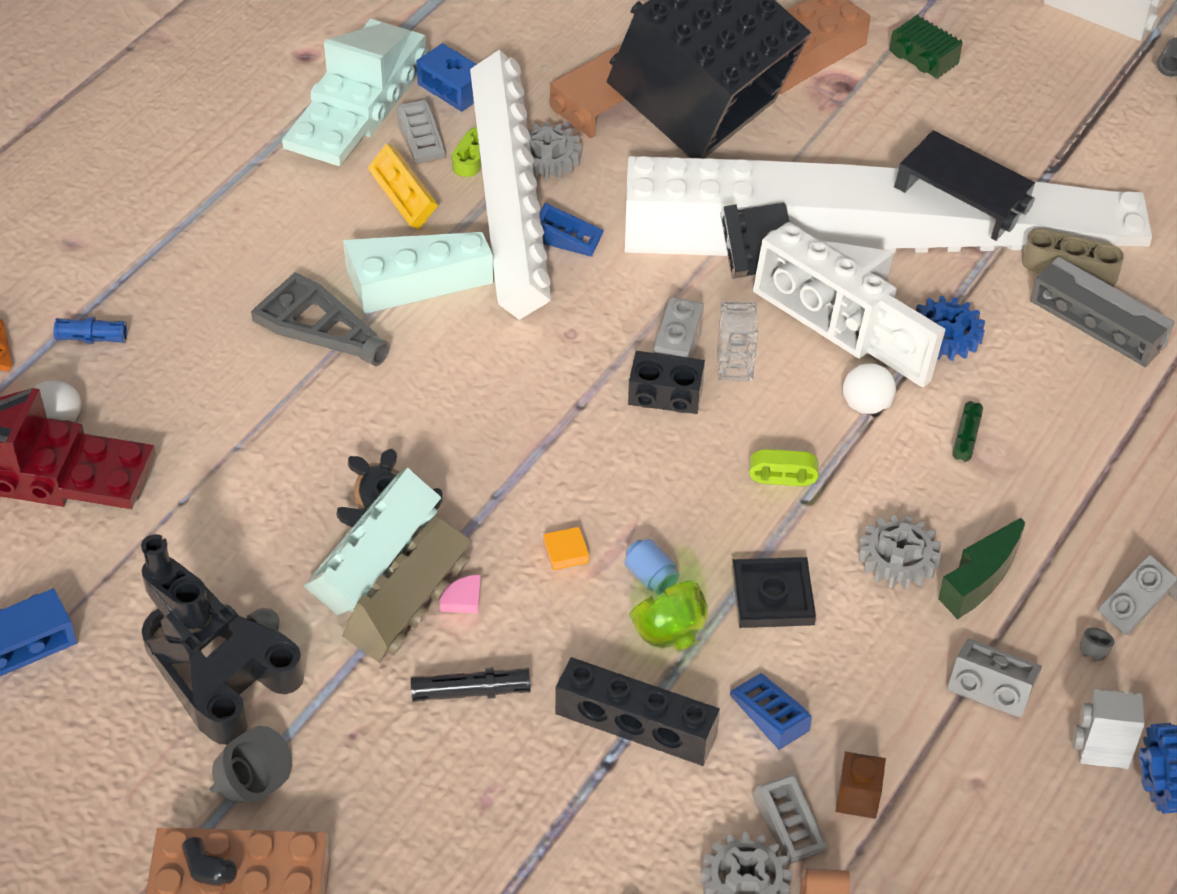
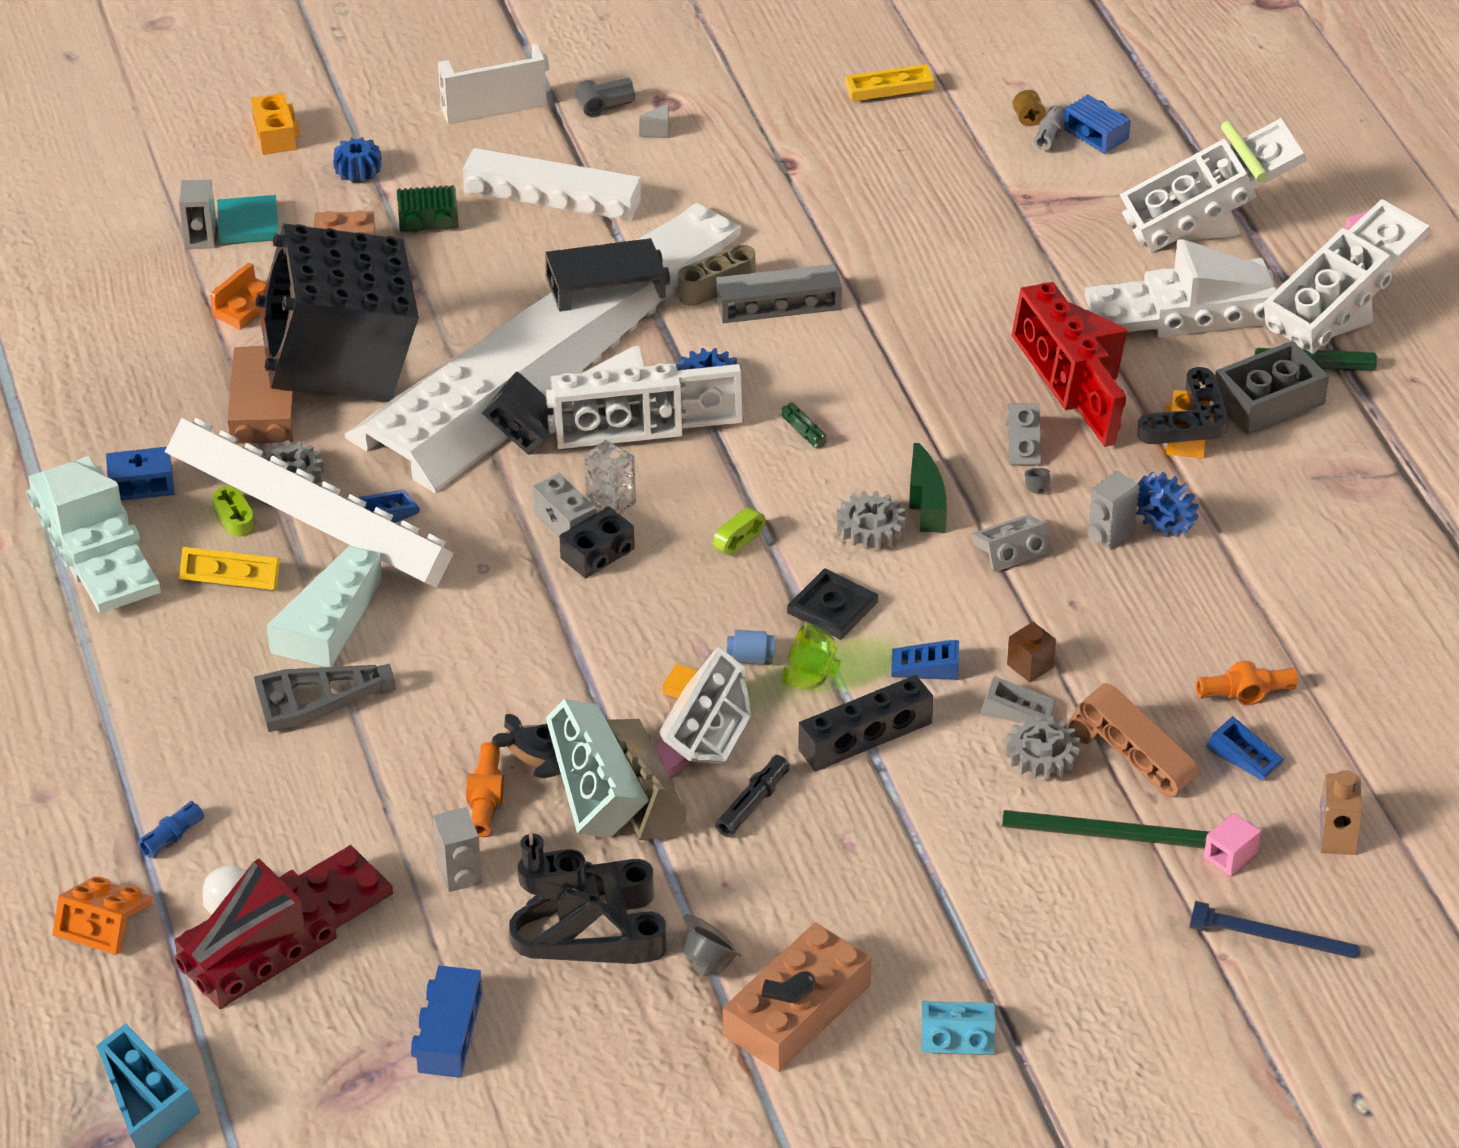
camera: 50 degrees left, 5 degrees down
light grey slope [397,100,445,164] -> none
white hair [843,364,896,414] -> none
none -> light grey brick [433,807,482,892]
none -> white brick [462,148,641,221]
none -> orange pin [466,742,504,837]
none -> white wedge [659,647,751,764]

